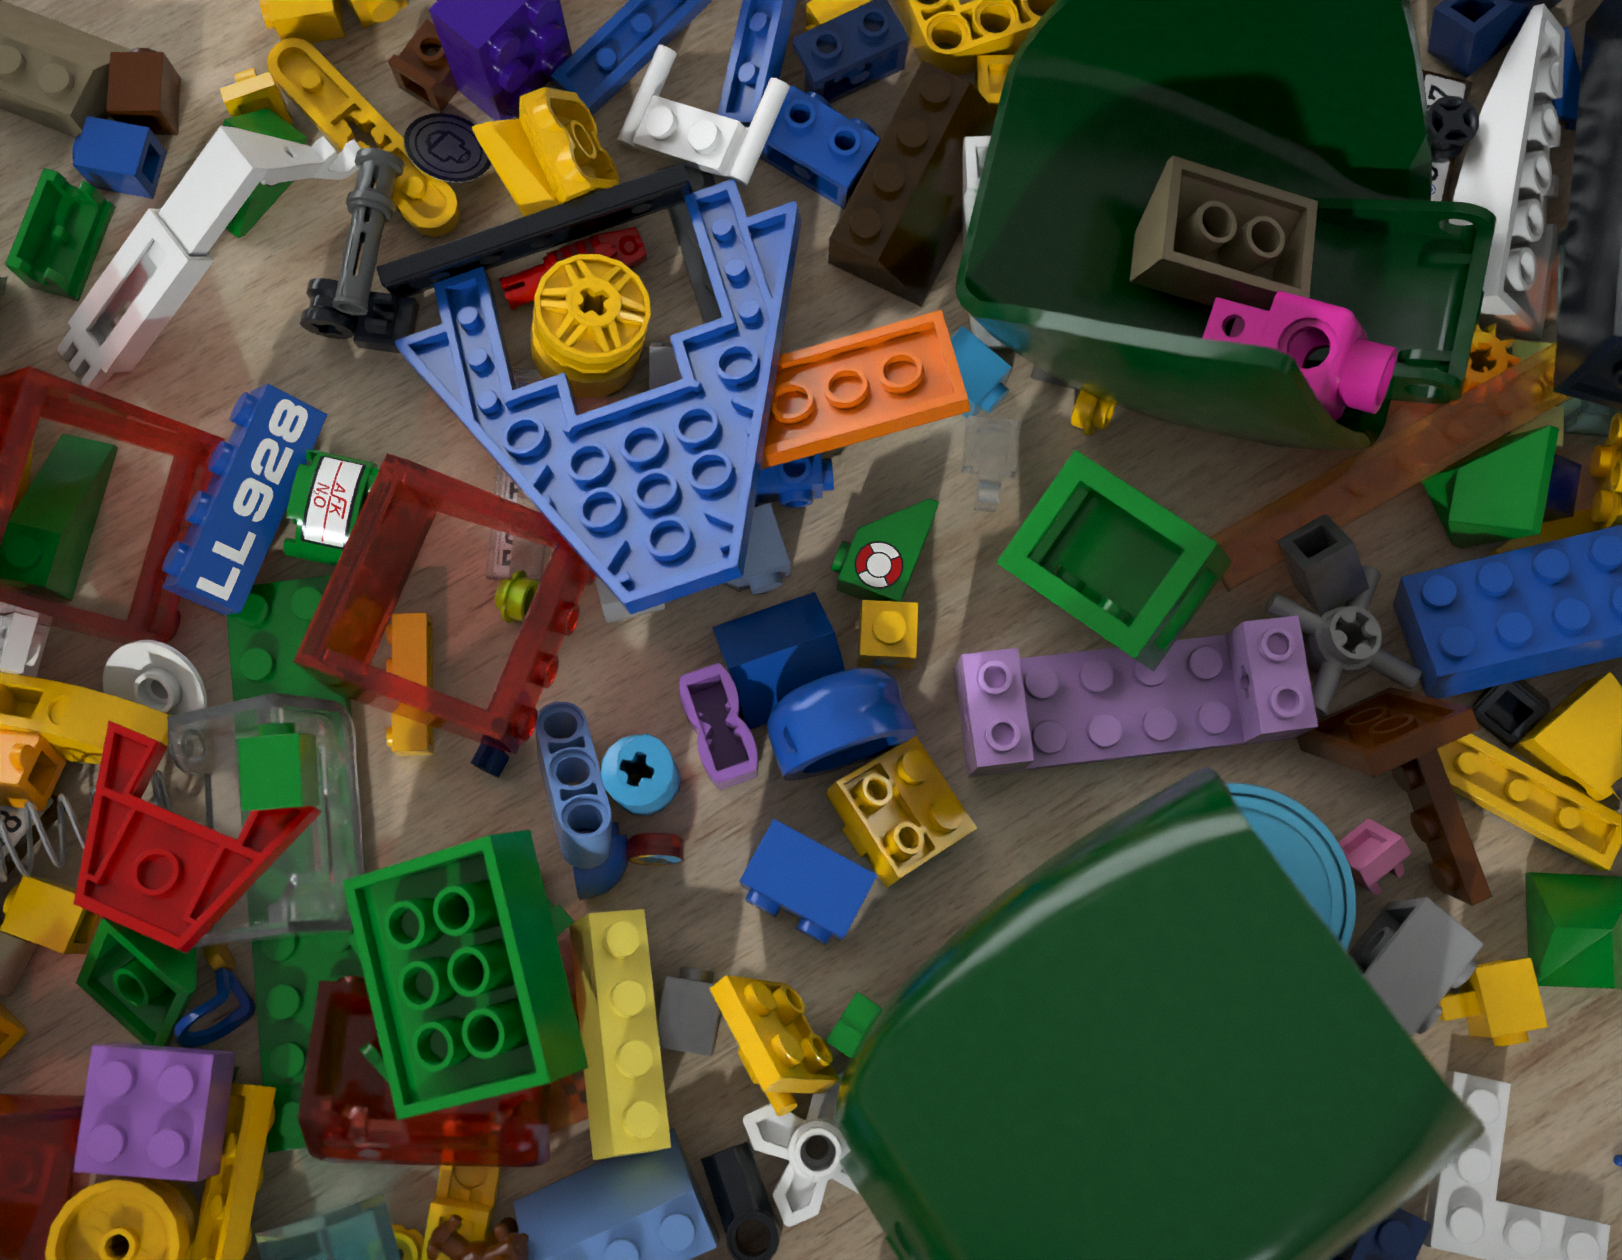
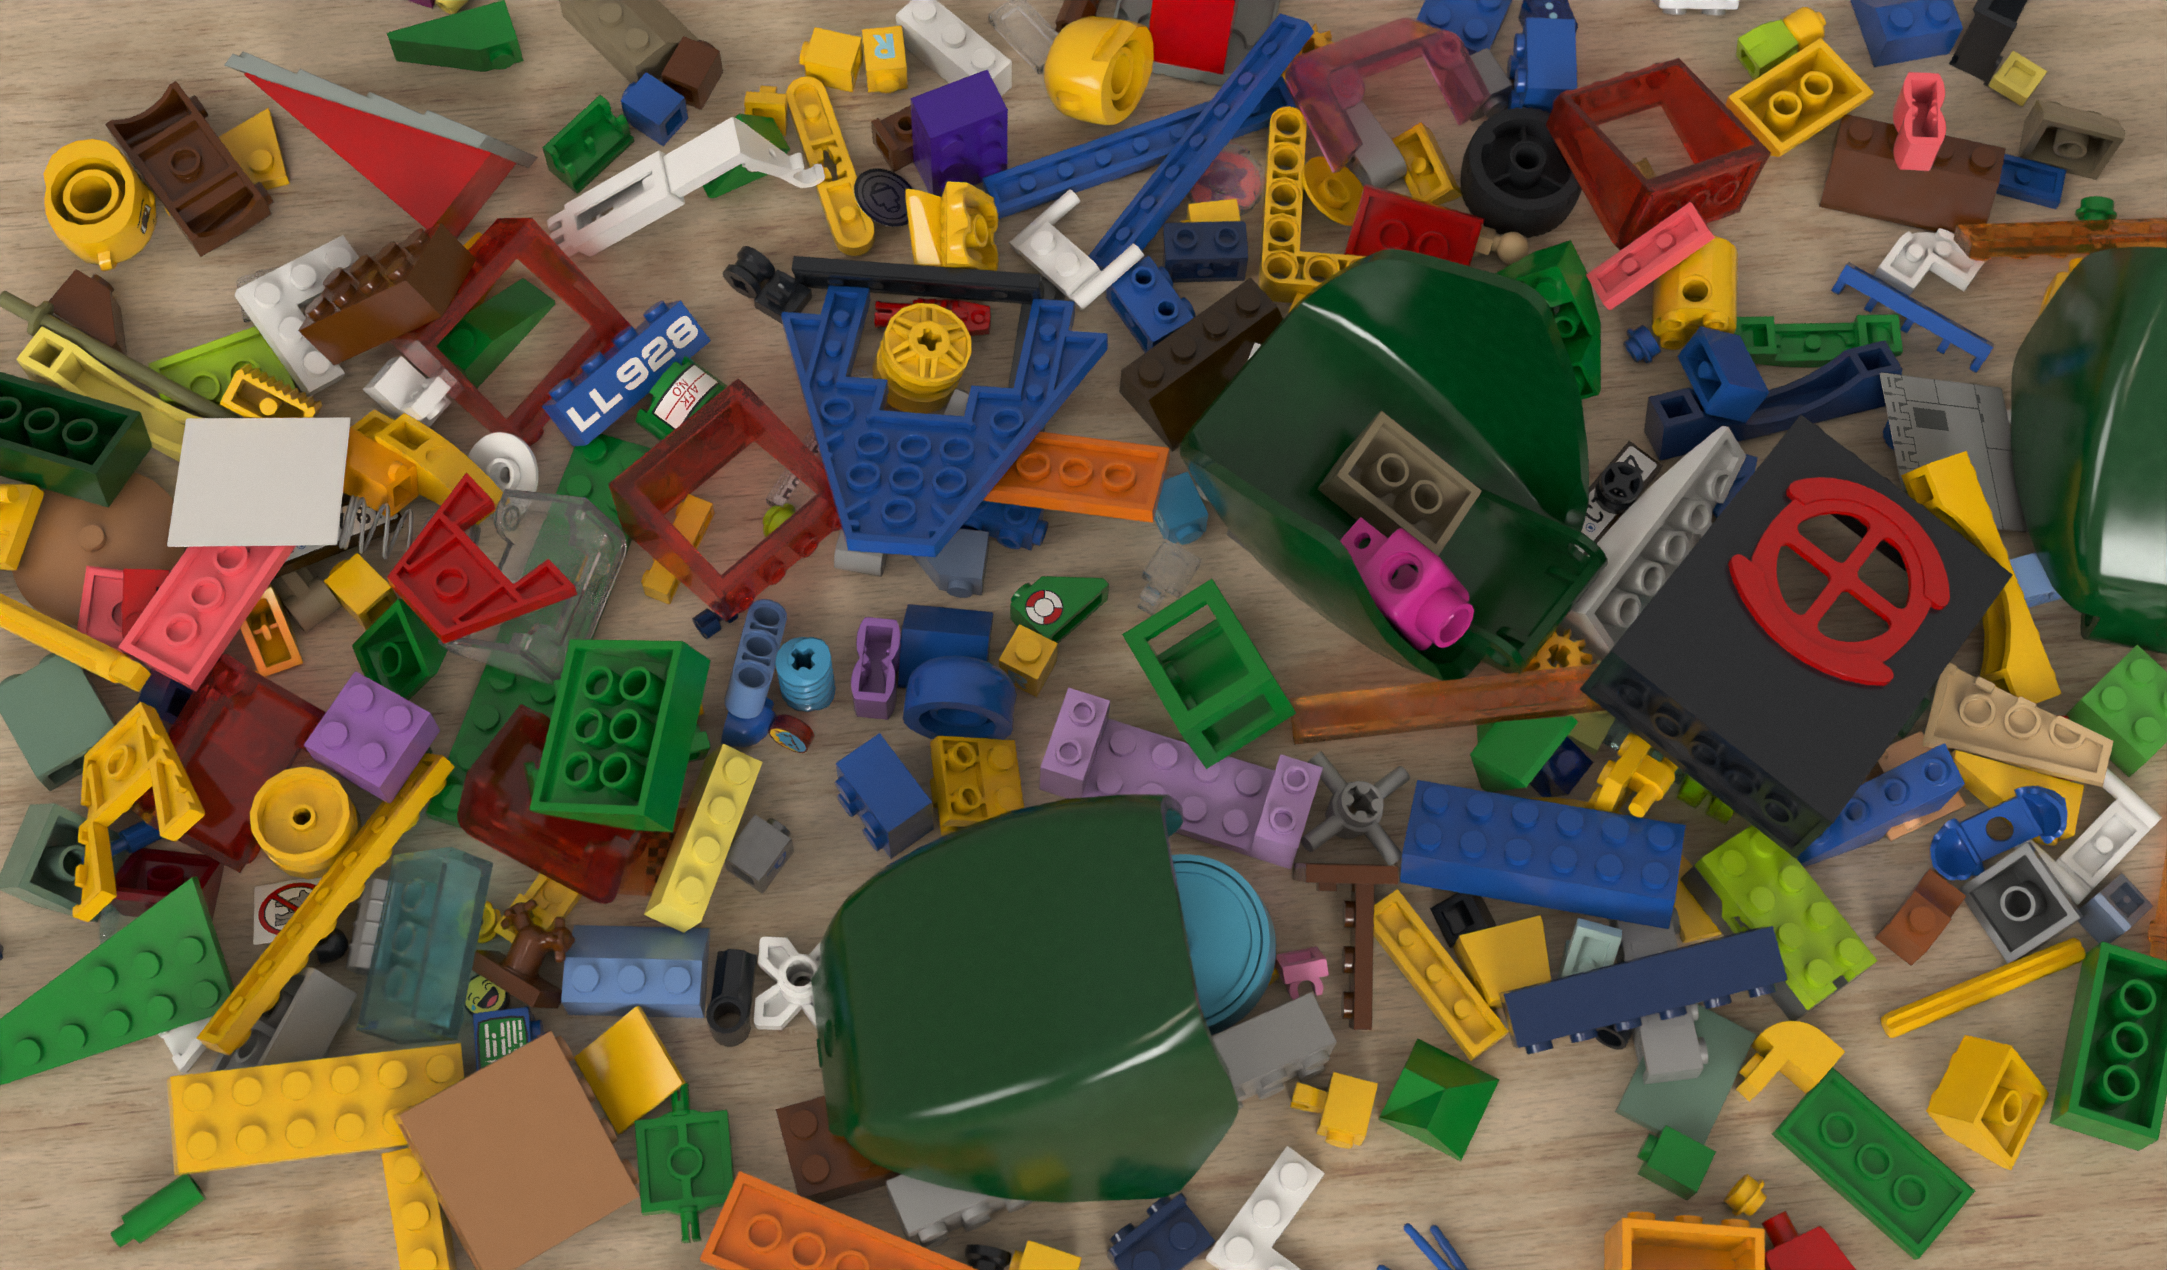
camera: 25 degrees right, 10 degrees down
blue piece [174,938,255,1048] -> none
green brick [238,723,320,811] -> none
dark grey pin [332,148,404,315] -> none
yellow plate [709,975,840,1116] -> none
yellow plate [1071,390,1115,436] -> none
flat silver brick [1277,513,1370,616] -> none

